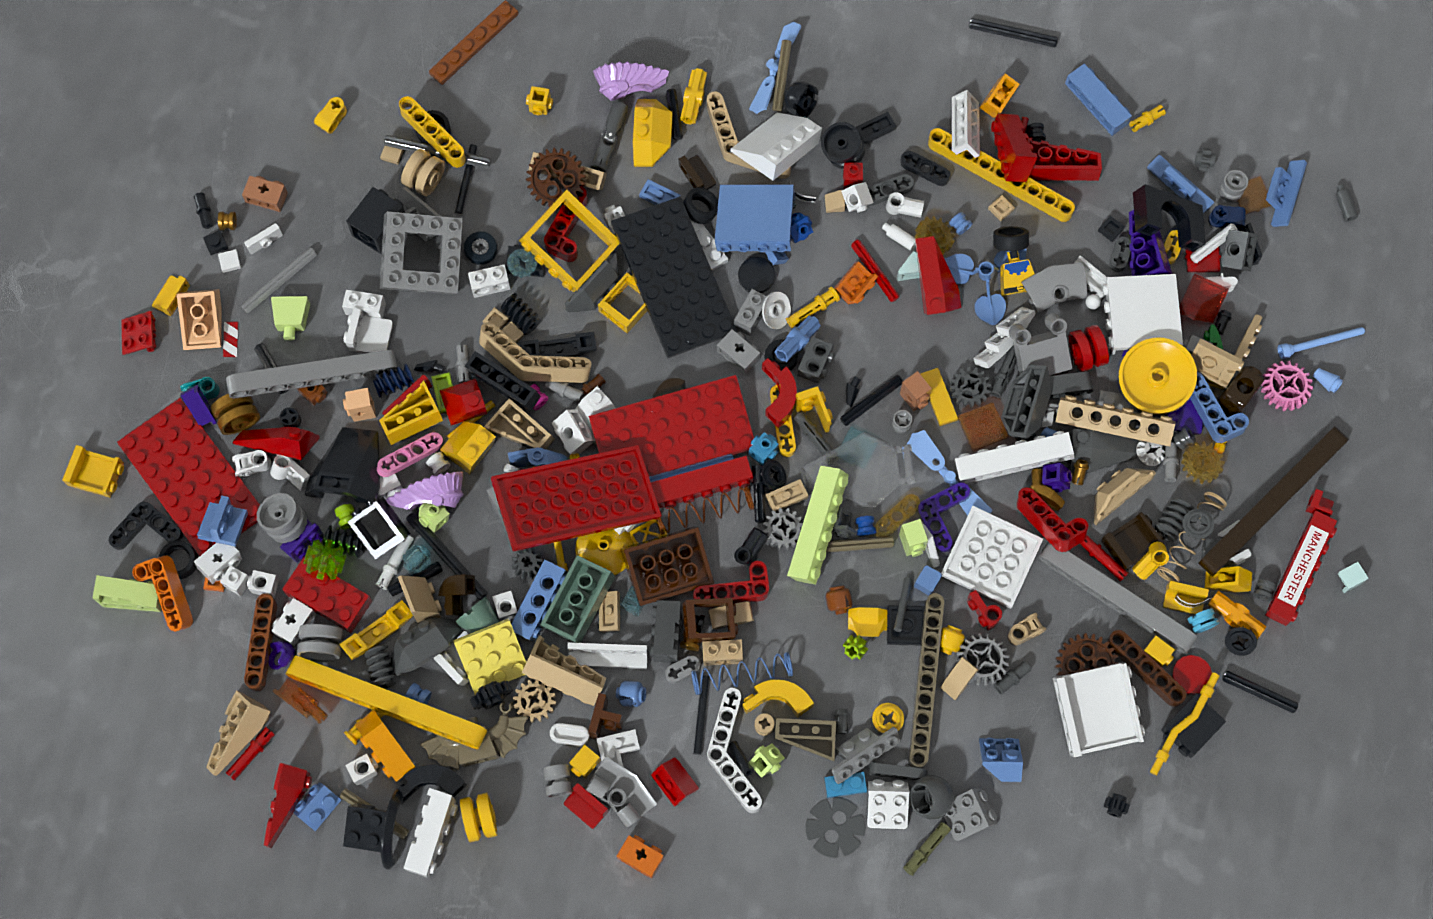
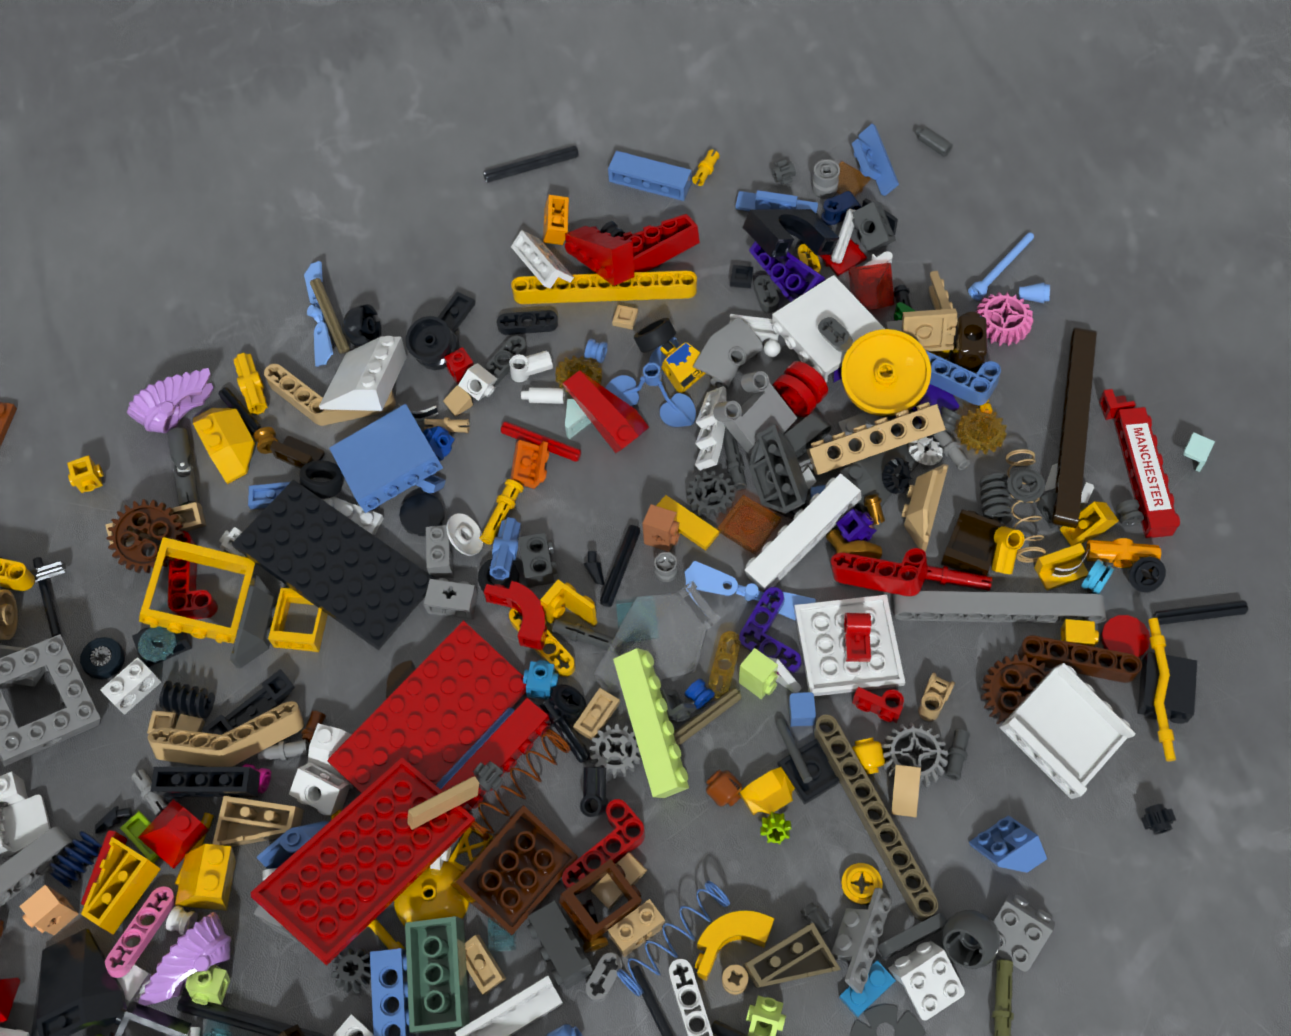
camera: 30 degrees left, 10 degrees down
none -> pearl gold wheel [253,427,278,454]
none -> tan tile [407,776,479,830]
none -> tan pin [424,417,470,434]
none -> dark grey gear [473,761,504,793]
none -> dark grey beam [818,317,853,352]
none -> red plate [844,613,871,662]
none -> black gear [882,458,913,494]

